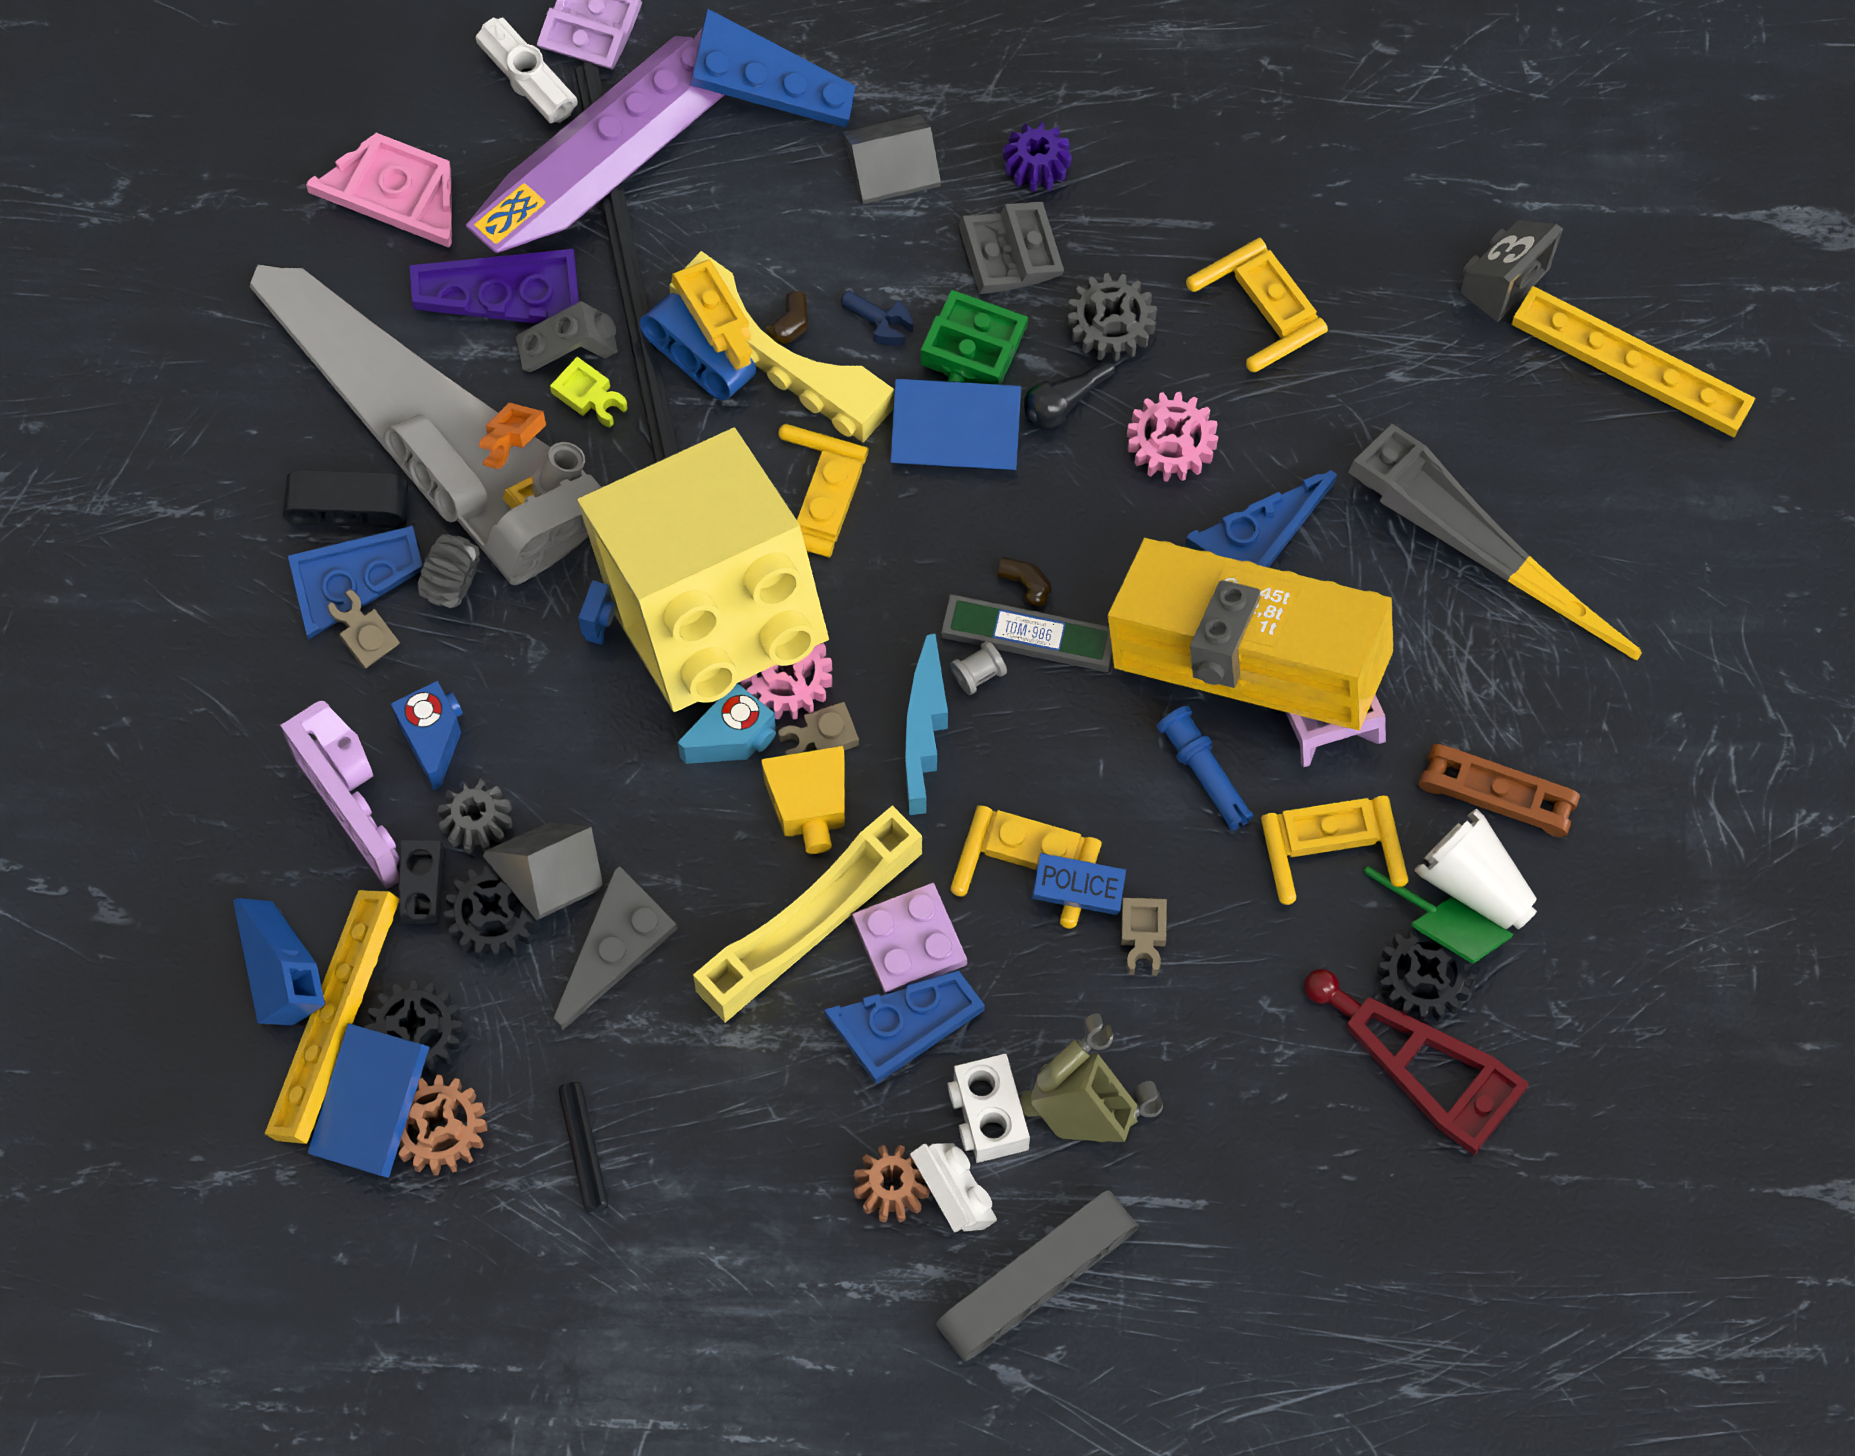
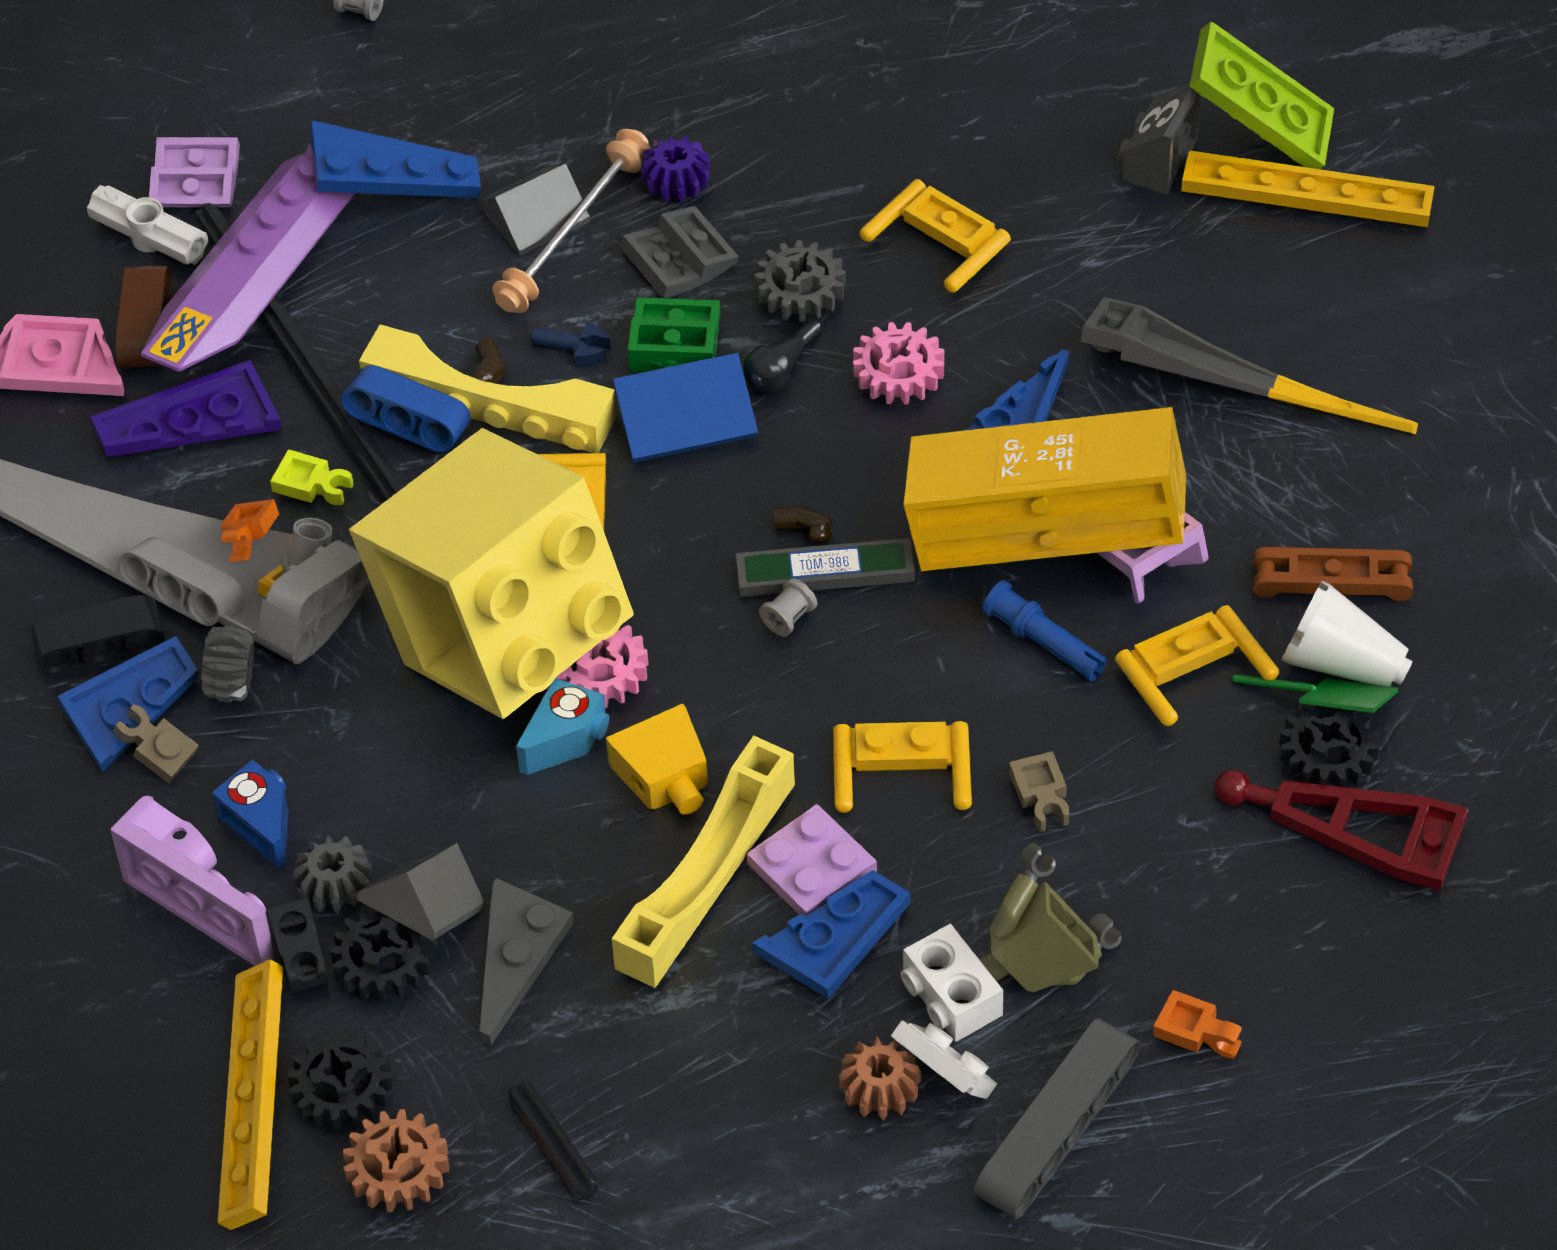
camera: 15 degrees left, 15 degrees down
blue slope [233,898,325,1025] -> none
blue tile [308,1023,429,1178] -> none
dark grey bracket [516,301,618,373] -> none
blue plate [578,580,616,645] -> none
yellow hinge [671,259,753,370] -> none
dark tan plate [778,702,859,755] -> none
dark azure slope [905,634,948,815] -> none
blue tile [1031,853,1126,915] -> none
dark grey bracket [1190,580,1261,688] -> none
none -> reddish brown beam [116,266,171,368]
none -> light nougat axle [492,129,651,313]
none -> orange plate [1153,990,1242,1059]
none -> lime plate [1189,21,1334,169]

